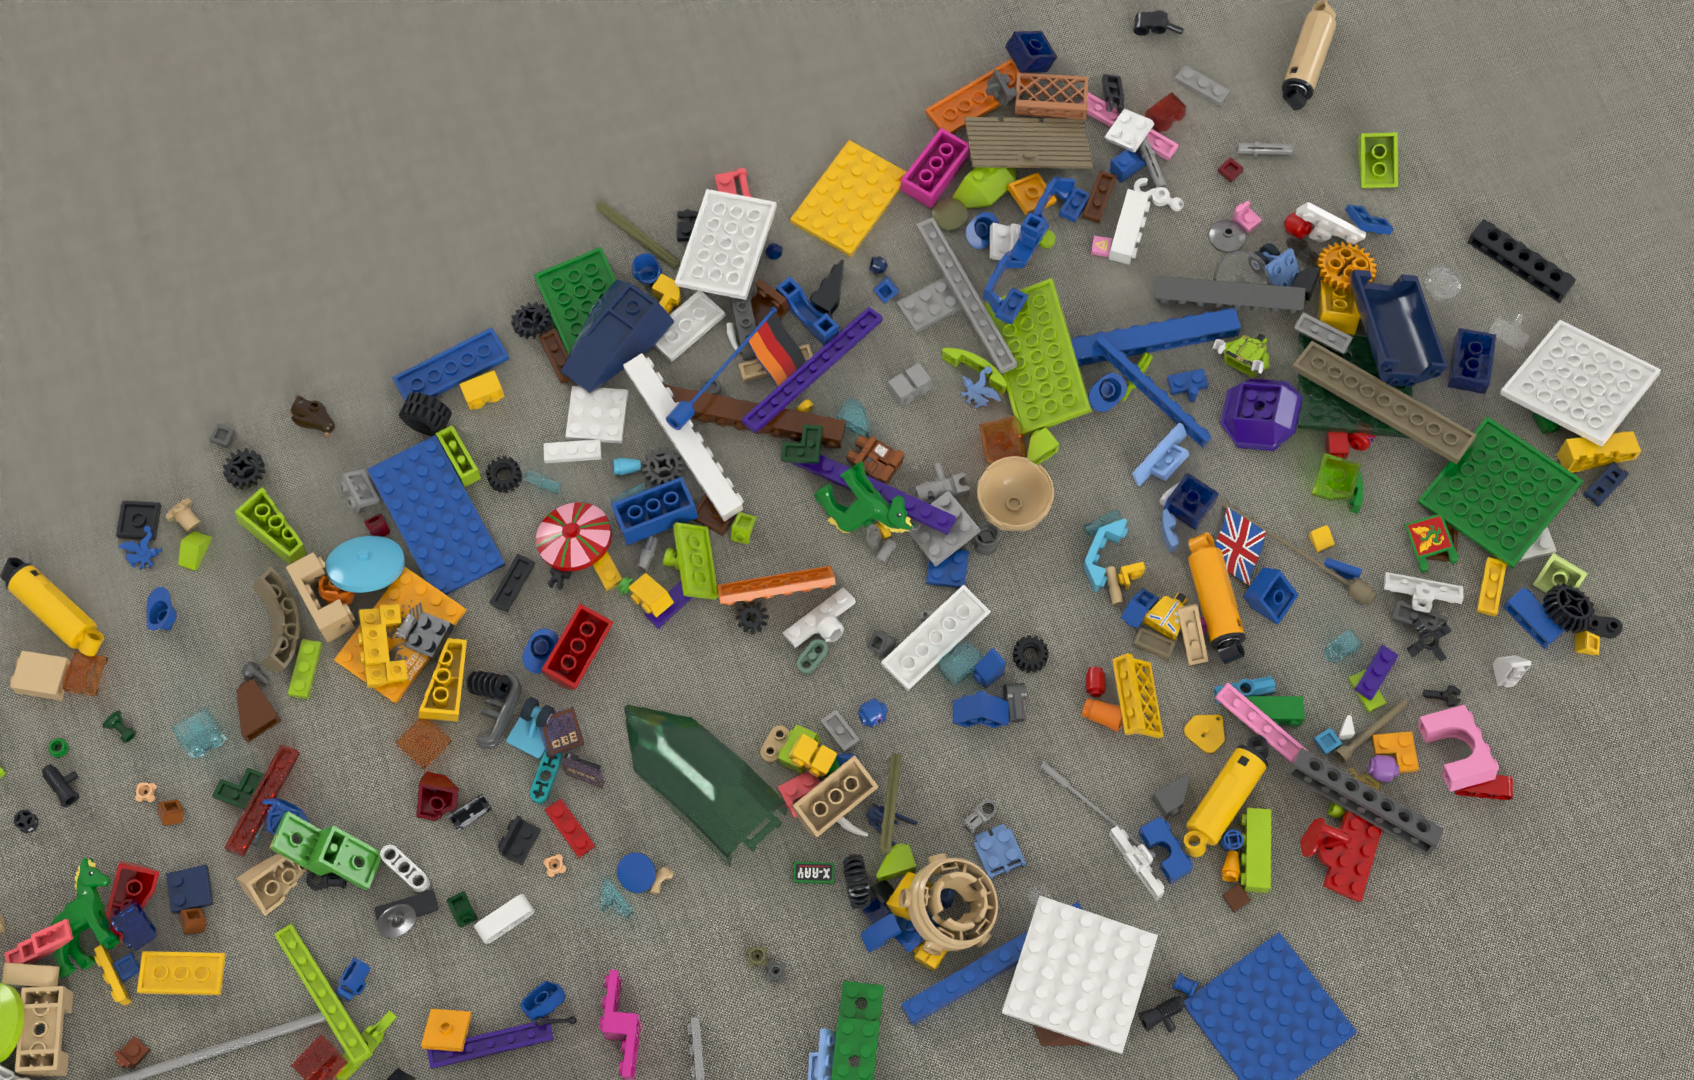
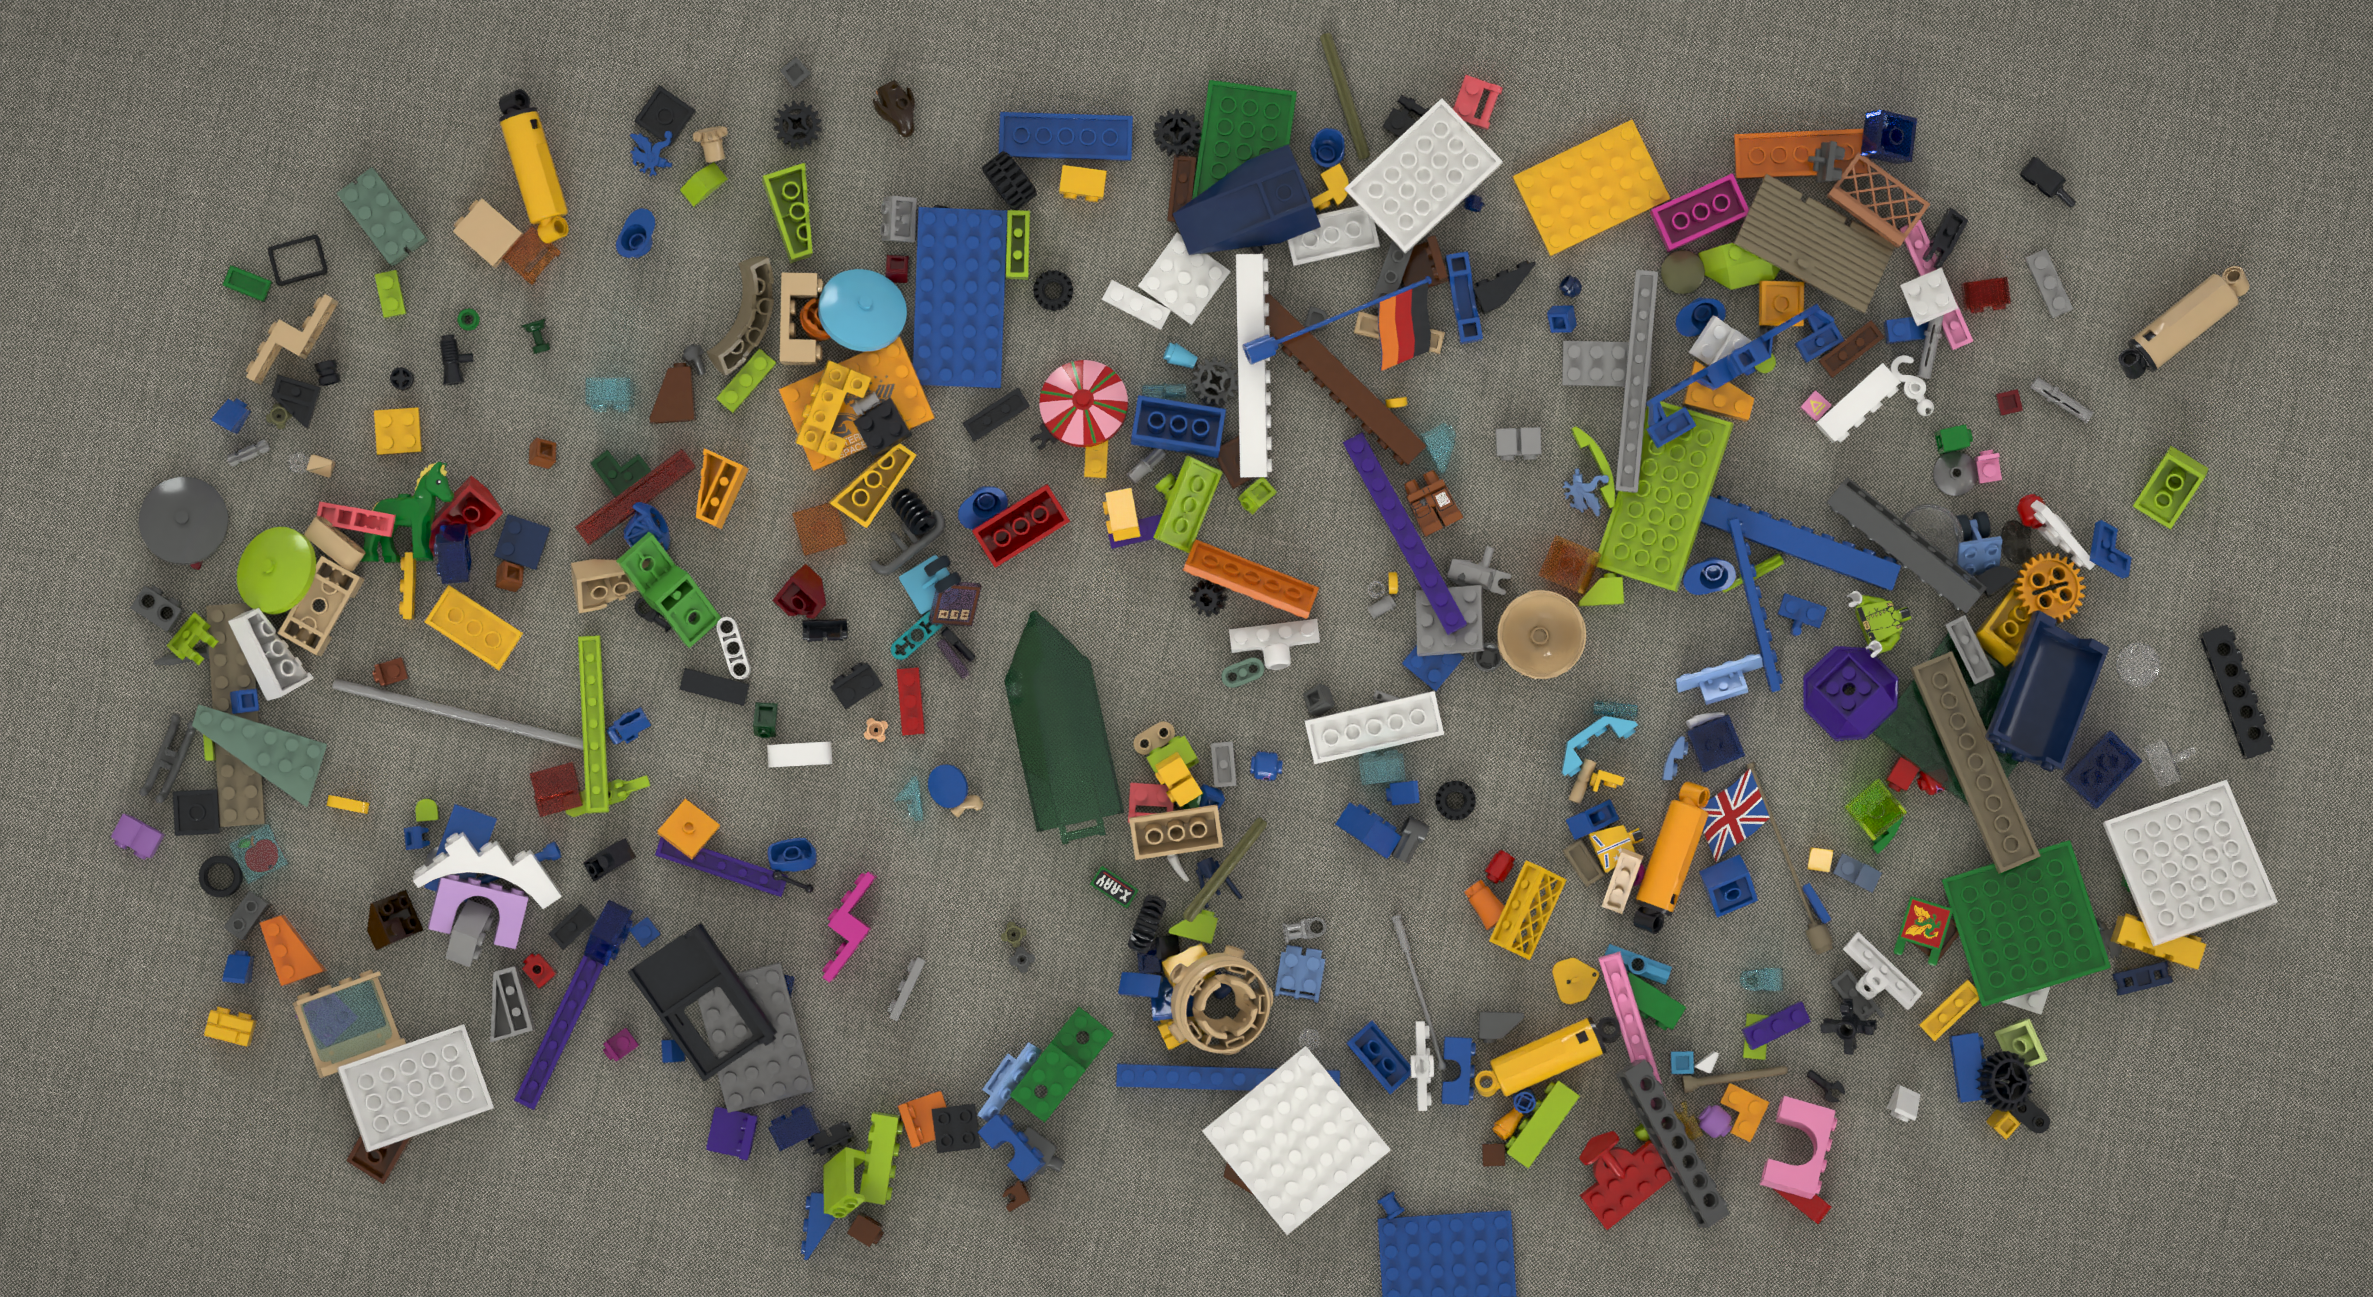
camera: 30 degrees right, 20 degrees up
blue tile [113,953,140,982] -> none
light nougat plate [135,782,157,802] -> none
flat silver dish [377,904,416,938] -> none
clear light blue axle [524,470,562,494] -> none
bright green plate [617,577,633,596] -> none
white helmet [726,323,740,353] -> none
dark purple plate [742,307,883,434] -> none
dark green plate [781,425,823,464] -> none
green animal [813,461,915,533] -> none
black piece [1138,996,1186,1032] -> none
none -> yellow plate [374,407,422,455]
none -> light orange wedge [696,448,749,529]
none -> blue slope [1346,1020,1411,1094]
none -> light orange wedge [1682,361,1754,422]
none -> sand blue slope [1832,853,1882,893]
none -> green brick [1934,424,1973,454]

